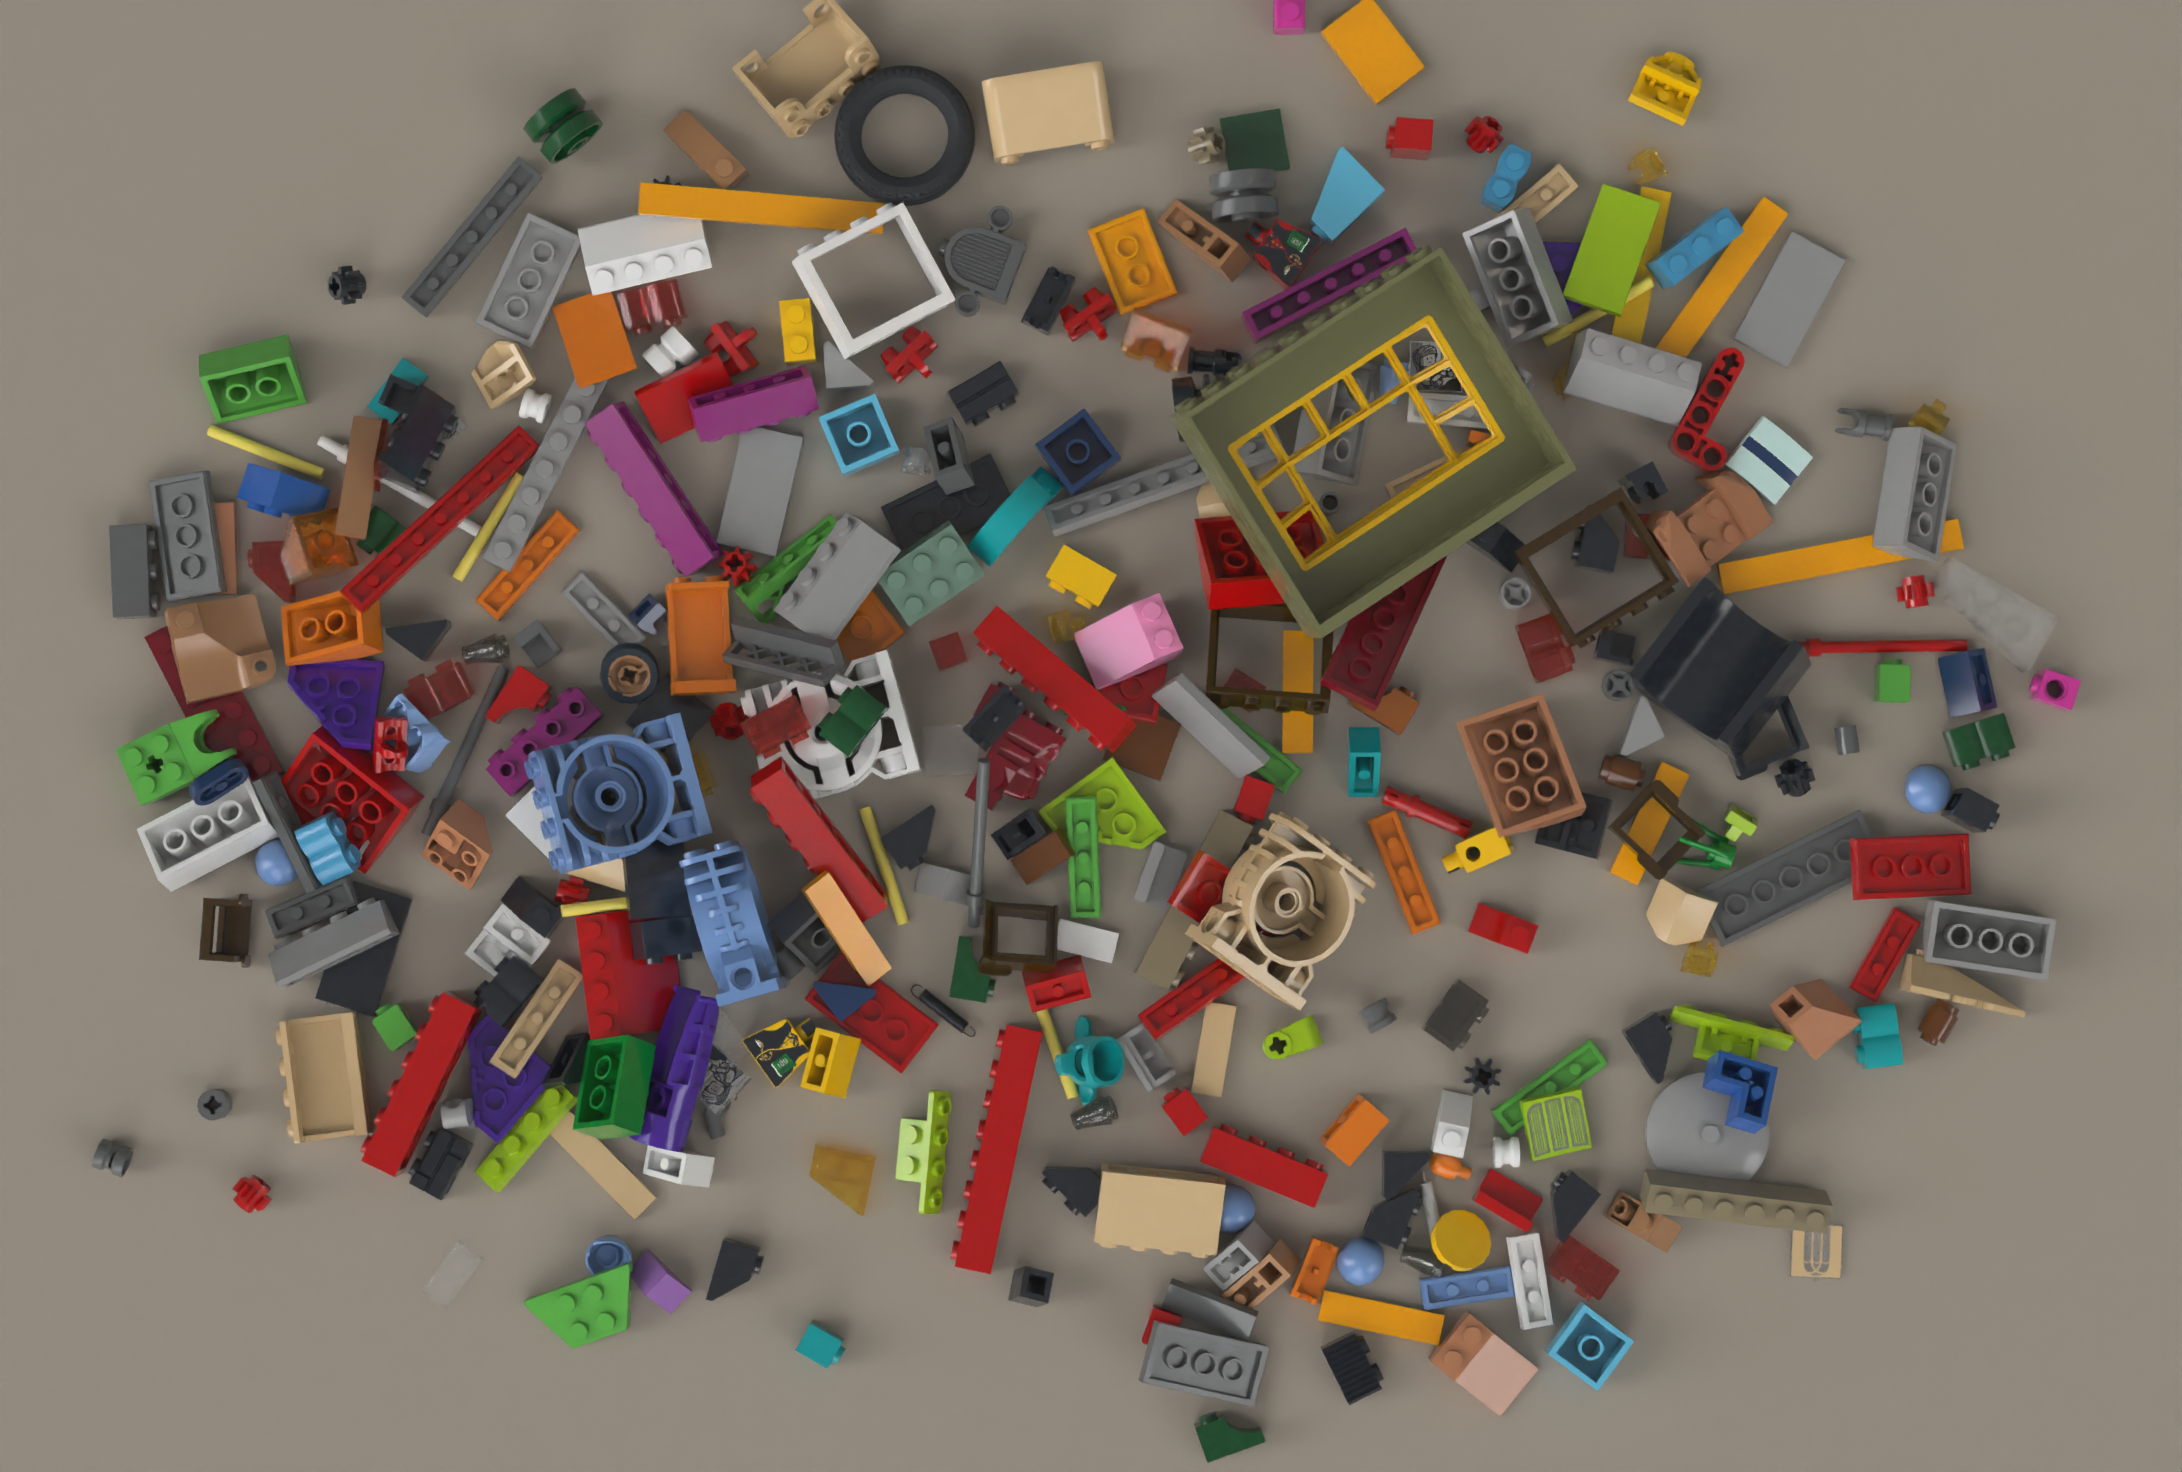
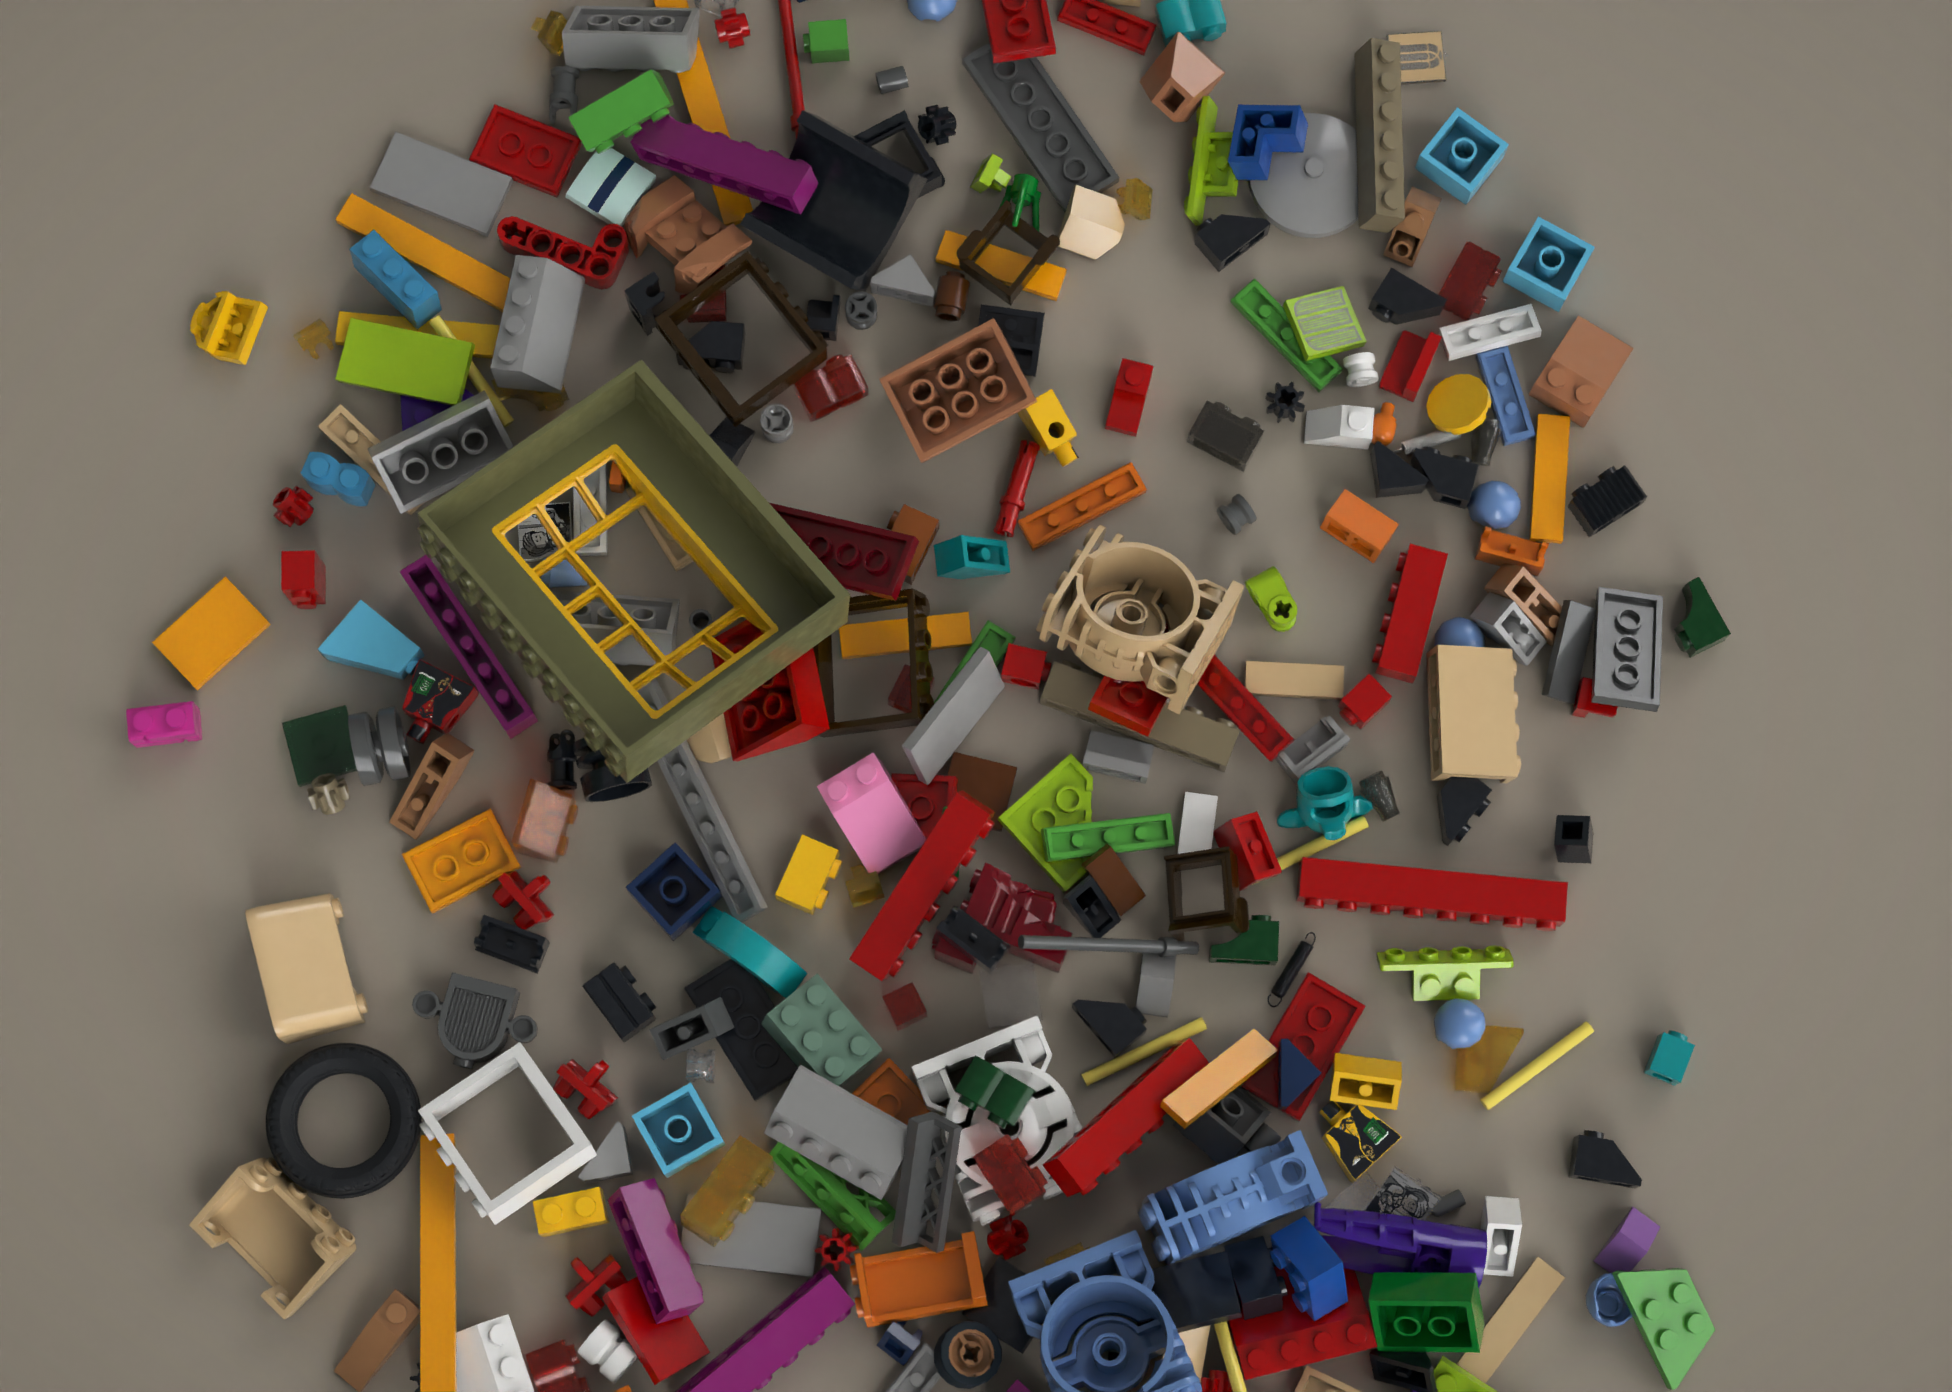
camera: 95 degrees left, 10 degrees down
none -> red tile [469,104,582,198]
none -> bright green slope [568,69,674,154]
none -> magenta brick [630,115,819,215]
none -> clear yellow brick [680,1135,775,1247]
none -> blue brick [1270,1216,1348,1321]
none -> medium azure brick [1415,107,1509,205]
none -> medium blue hair [1434,998,1485,1049]
none -> light yellow bar [1480,1021,1594,1110]

